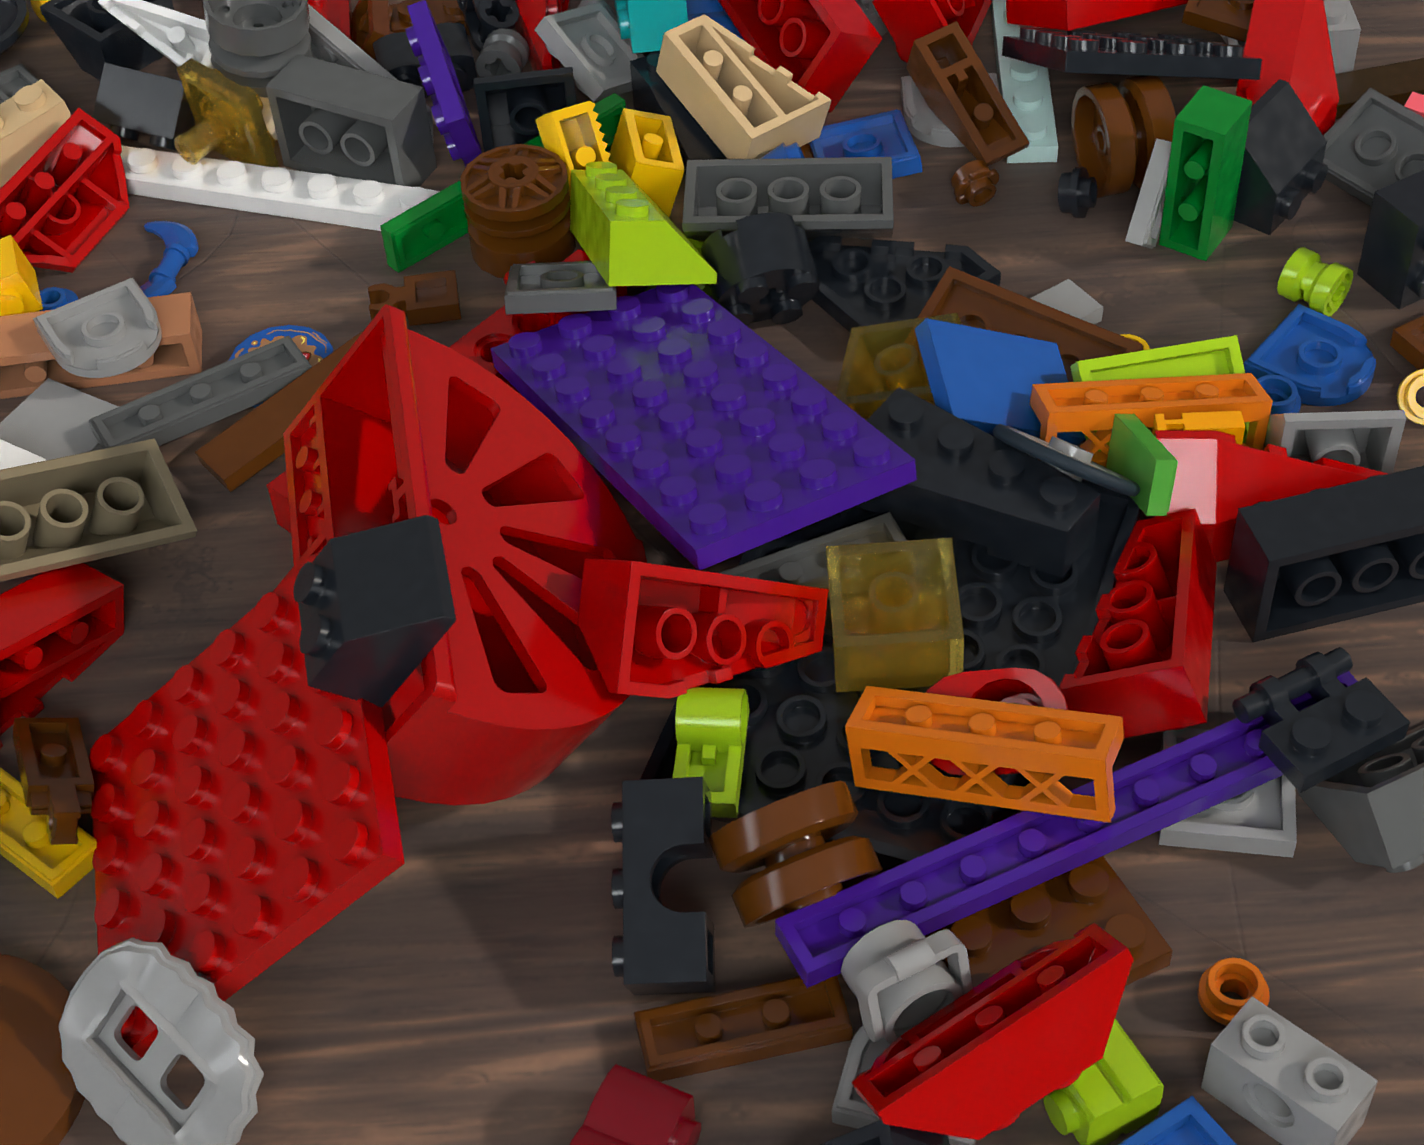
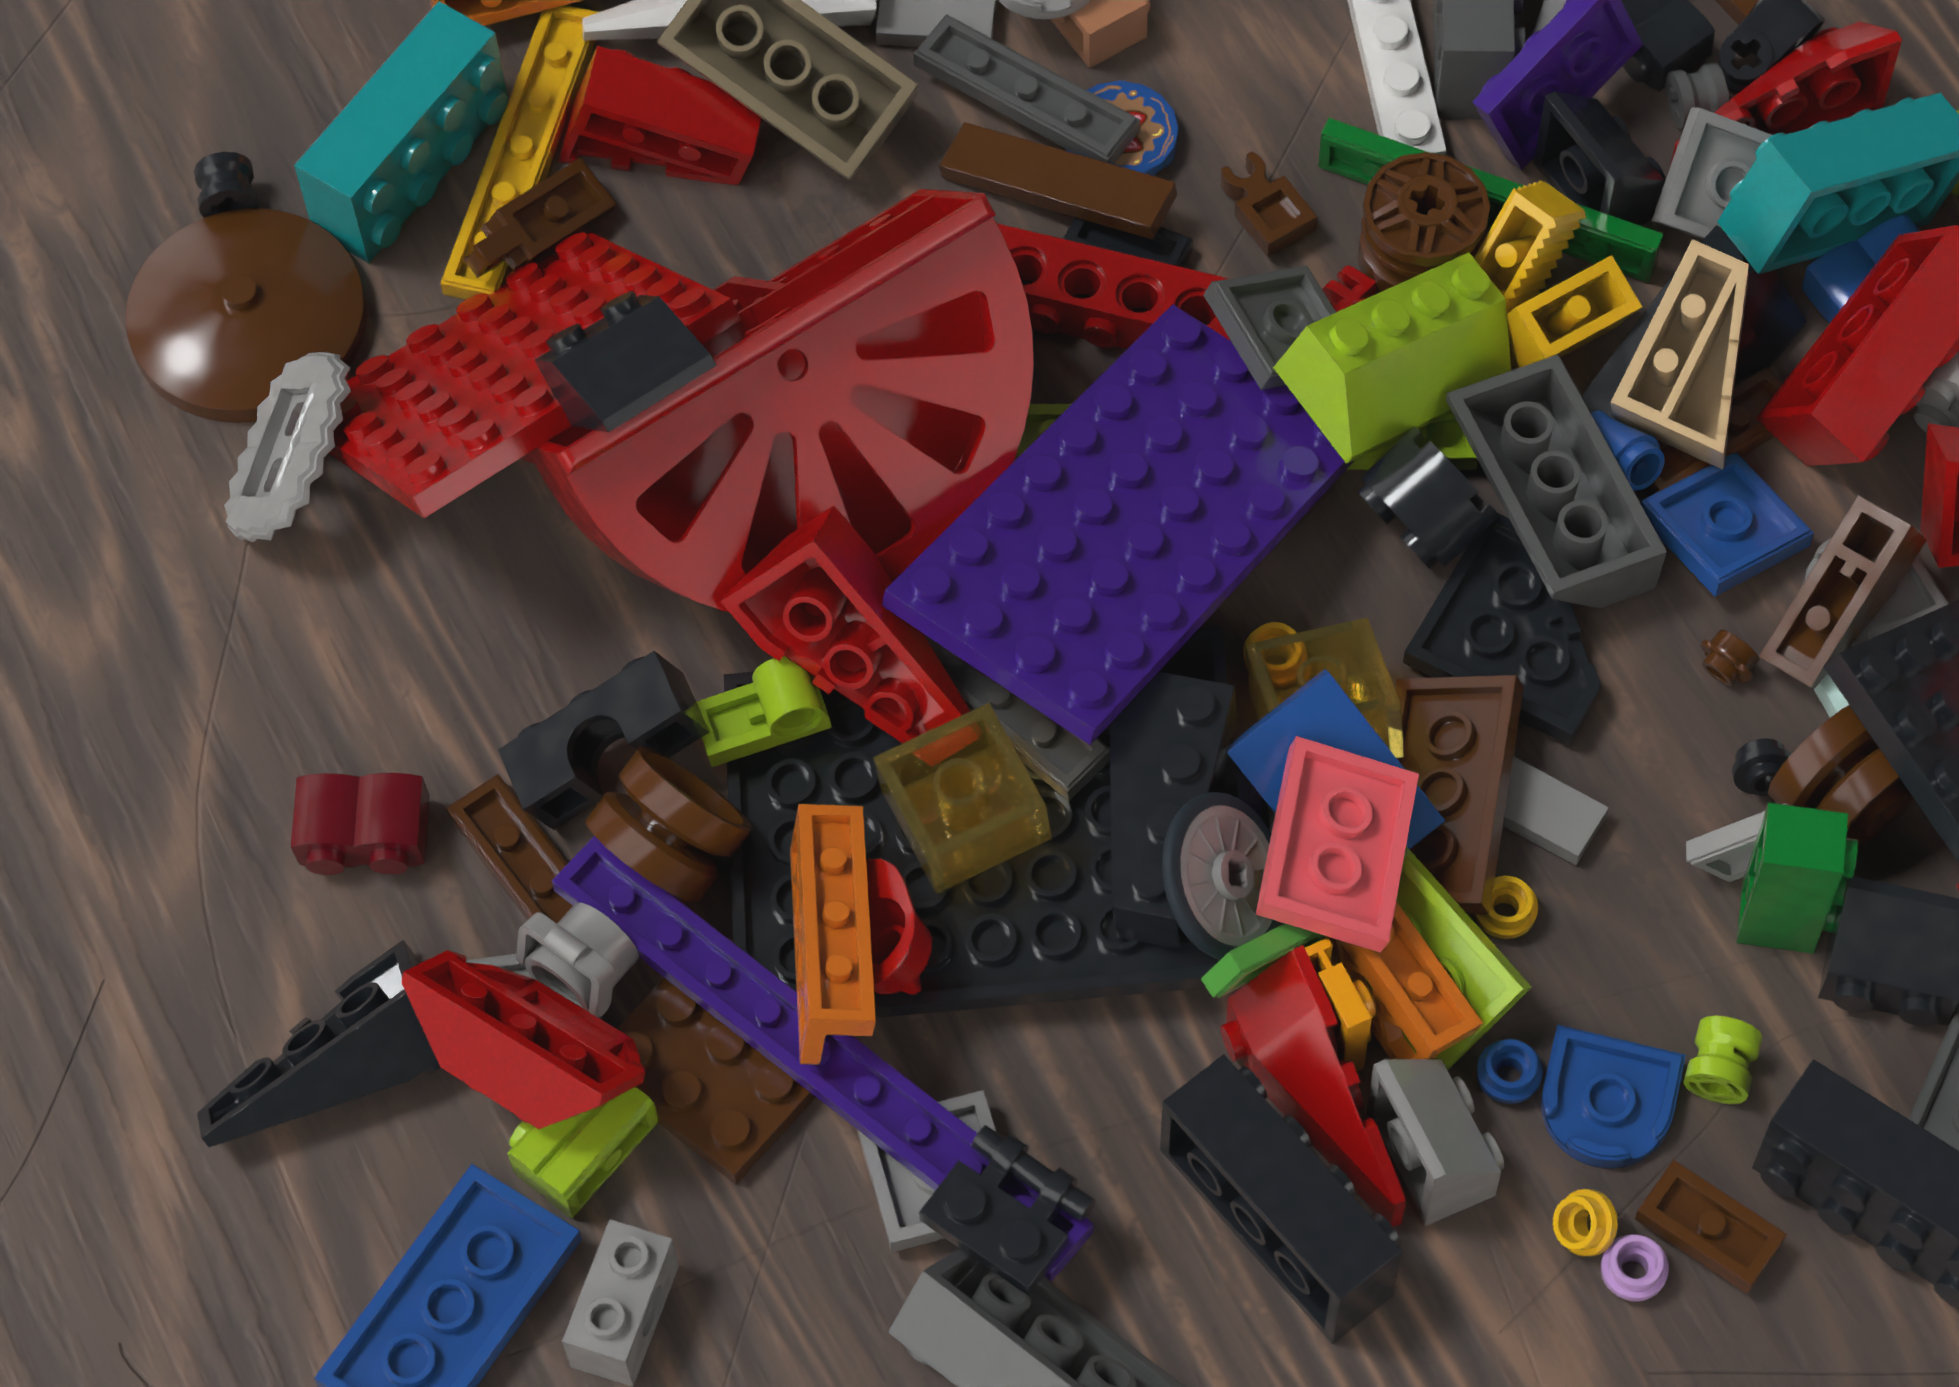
camera: 65 degrees right, 15 degrees up
red wedge [1059,508,1217,738] -> none
orange plate [1198,958,1270,1025] -> none
none -> coral plate [1256,736,1419,953]

